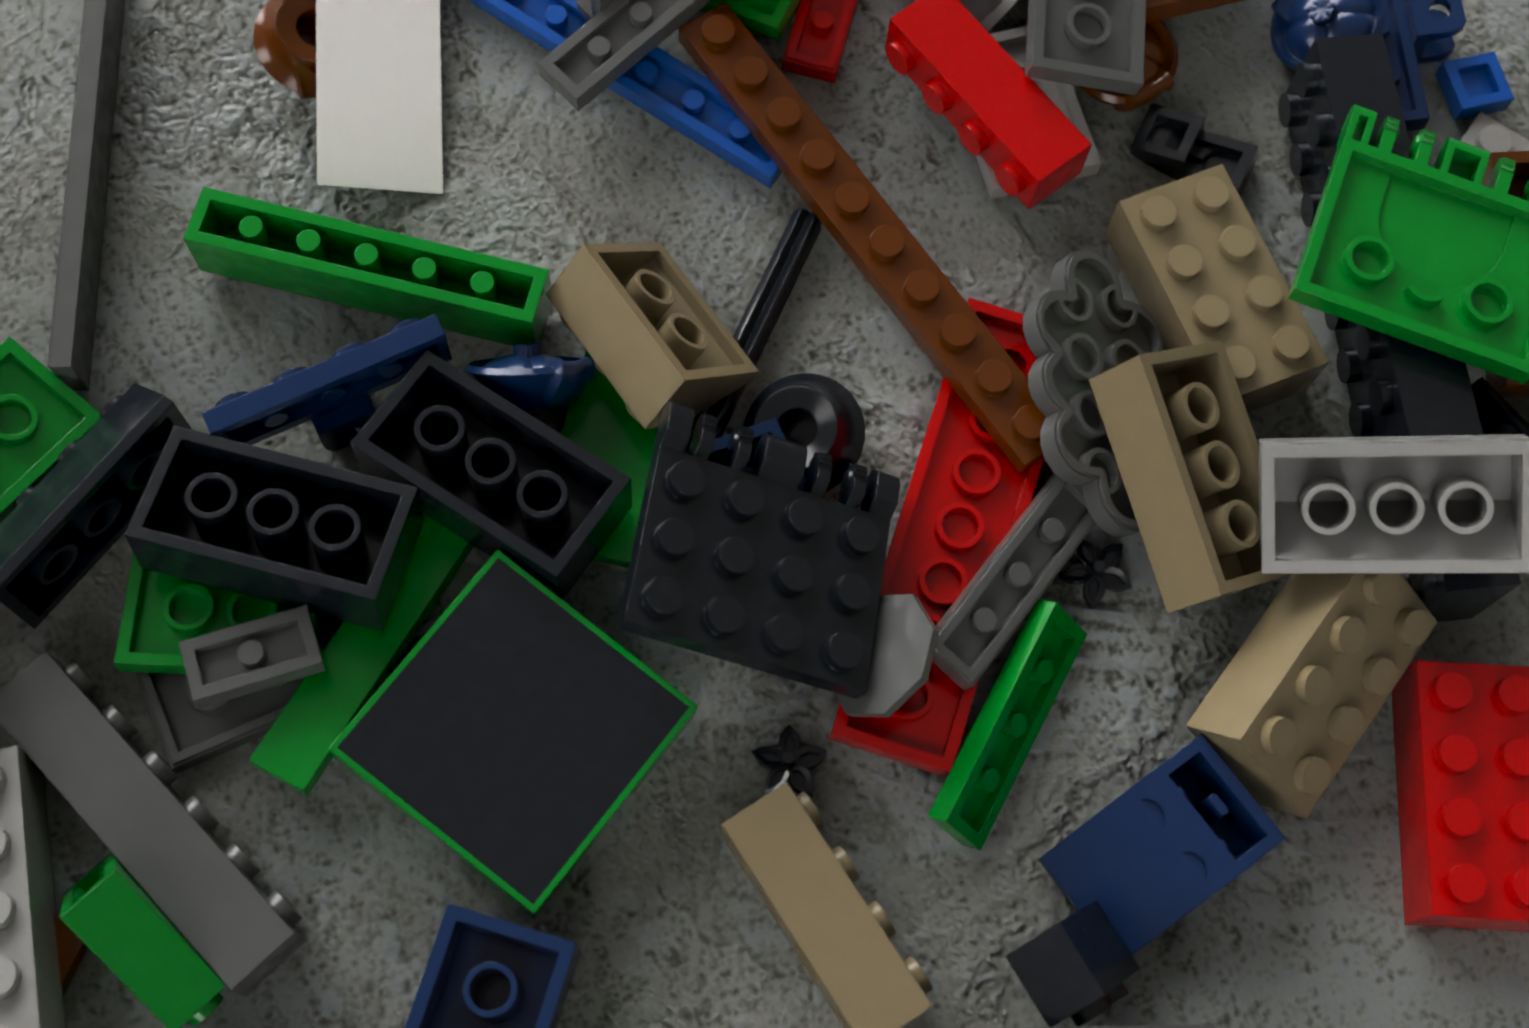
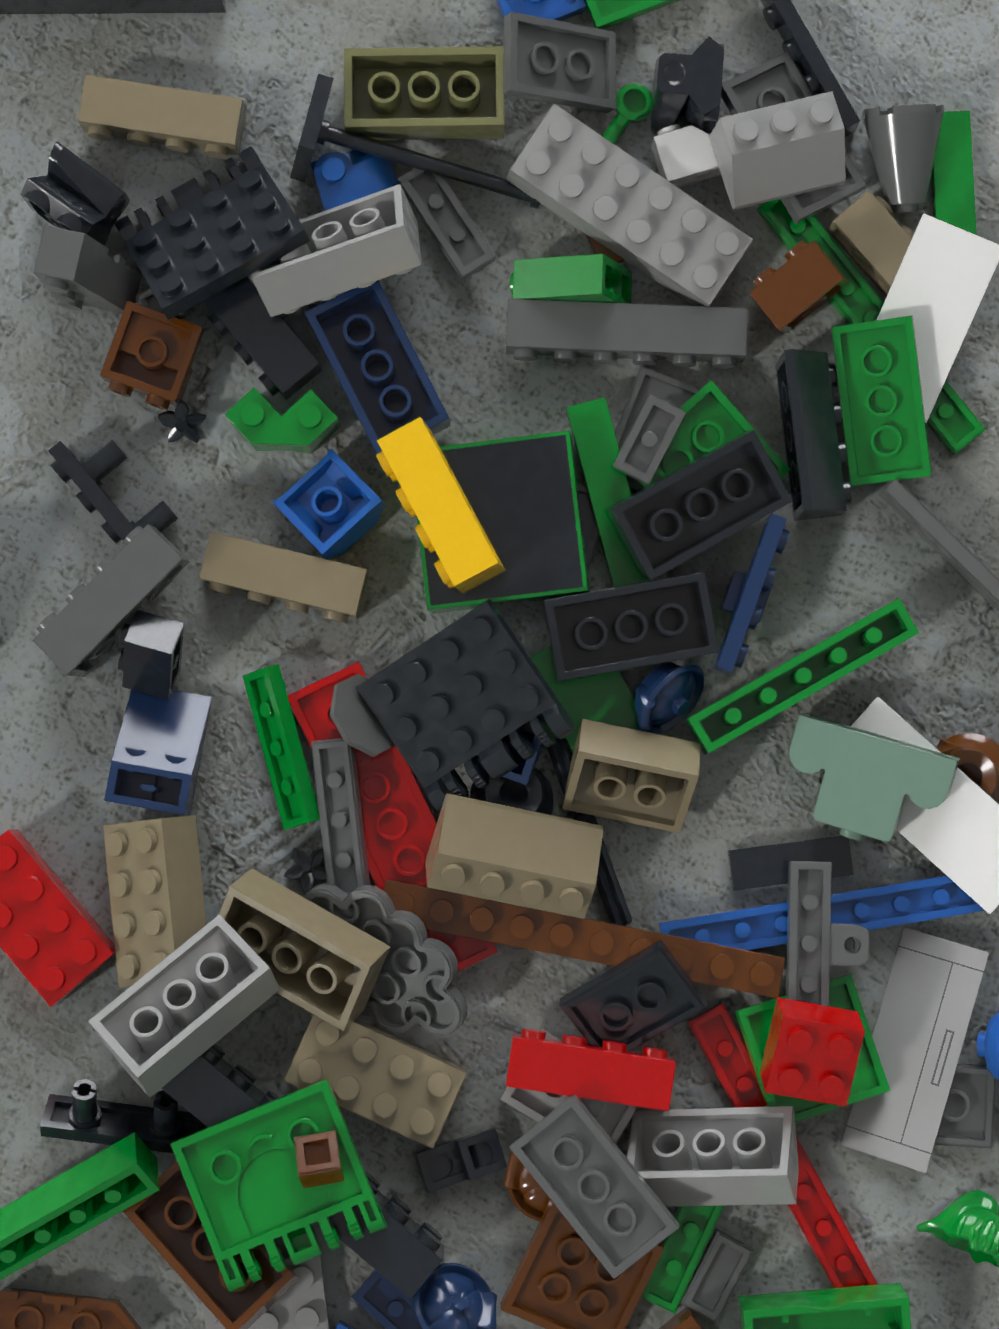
camera: 140 degrees right, 15 degrees up
black plant [751,724,827,797] -> none
none -> blue slope [273,448,386,560]
none -> reddish brown slope [294,1130,344,1188]
none -> yellow brick [376,417,506,593]
none -> dark tan slope [425,793,603,919]
none -> black tile [559,940,707,1051]
none -> black tile [727,835,854,891]
none -> sand green brick [789,713,960,842]

